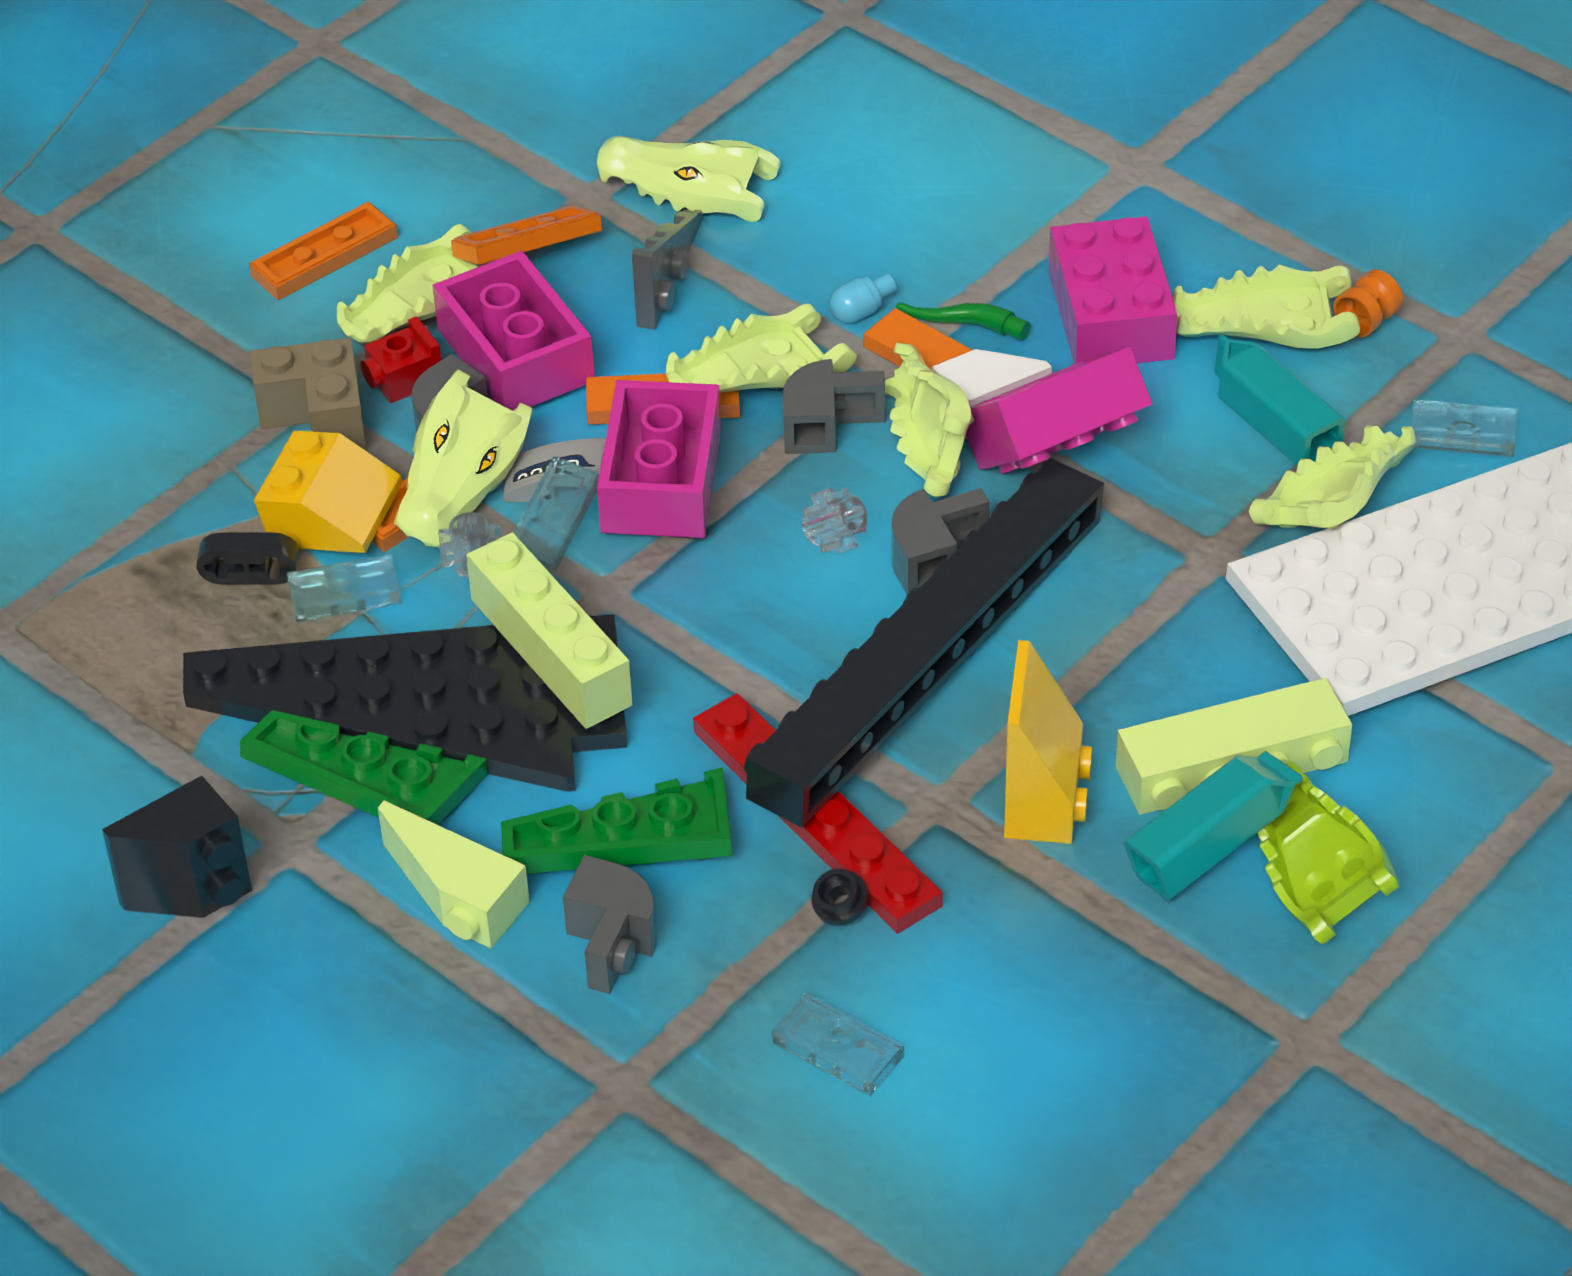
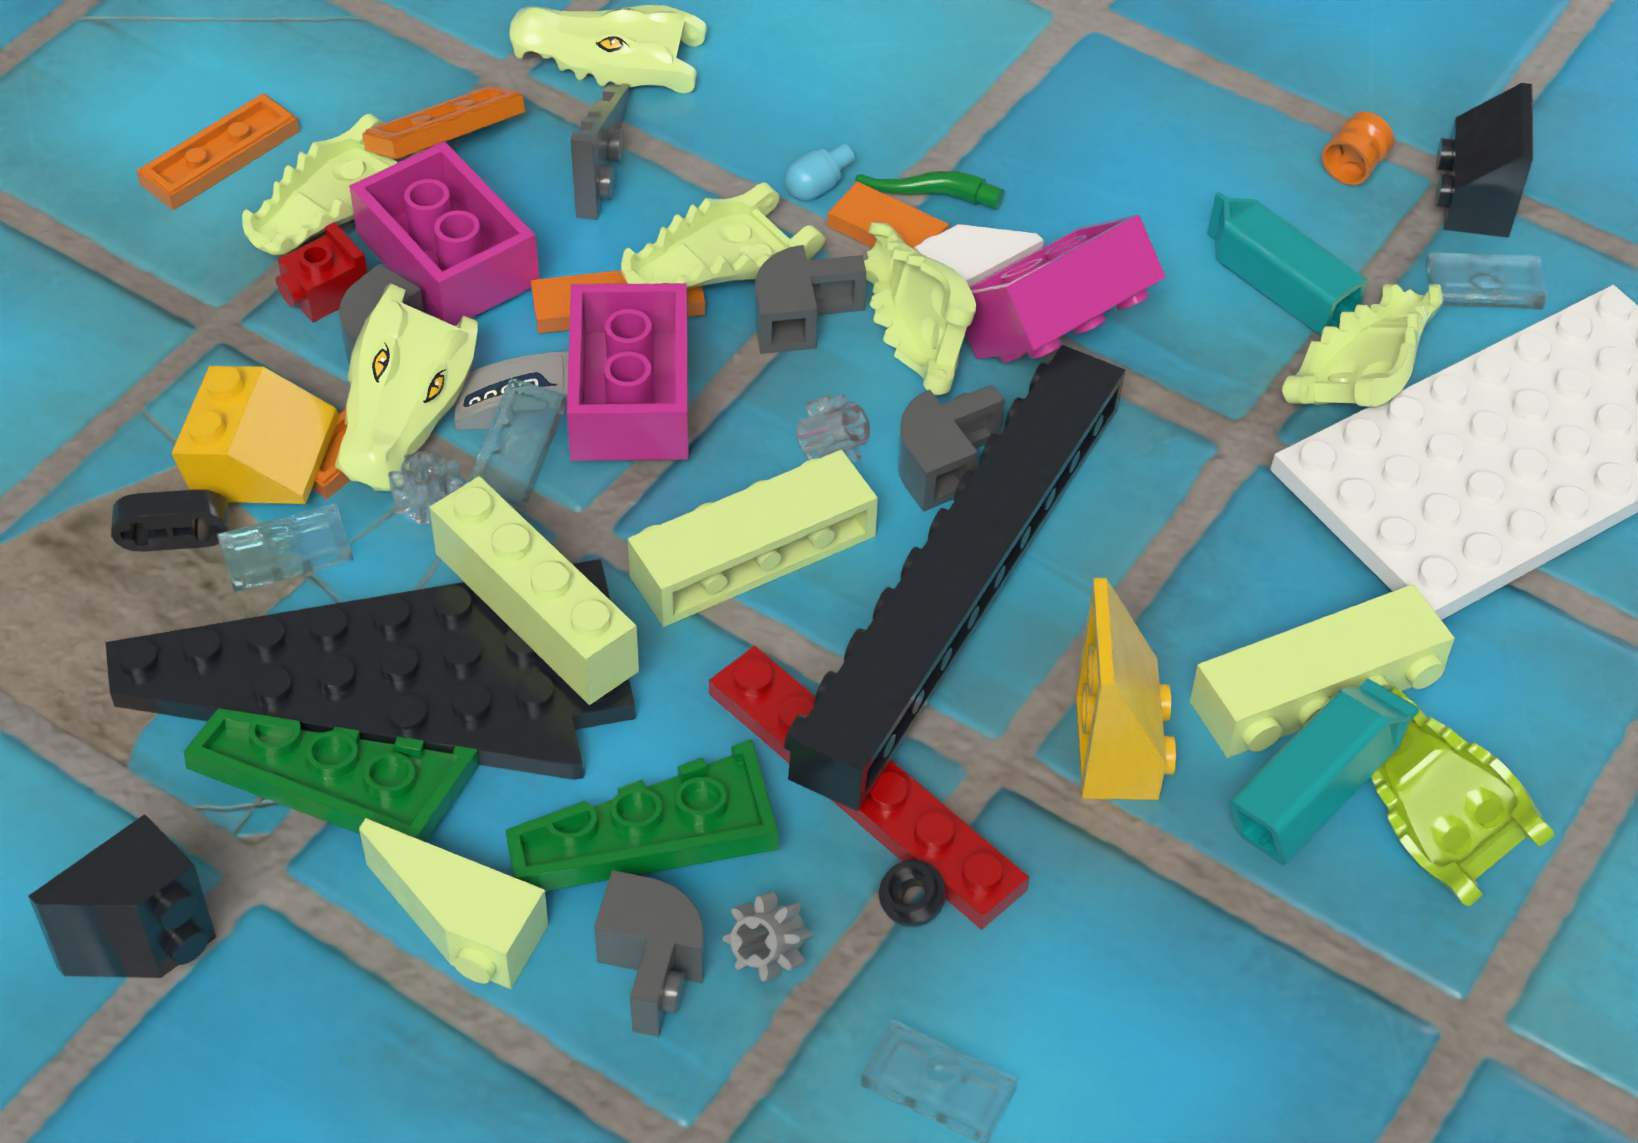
camera: 10 degrees left, 5 degrees up
dark tan brick [250,338,367,451] -> none
dark pink brick [1049,216,1177,364] -> none
yellowish green animal [1172,265,1360,349] -> none
none -> yellowish green brick [627,449,878,627]
none -> light grey gear [723,892,813,981]
none -> black slope [1435,83,1533,238]

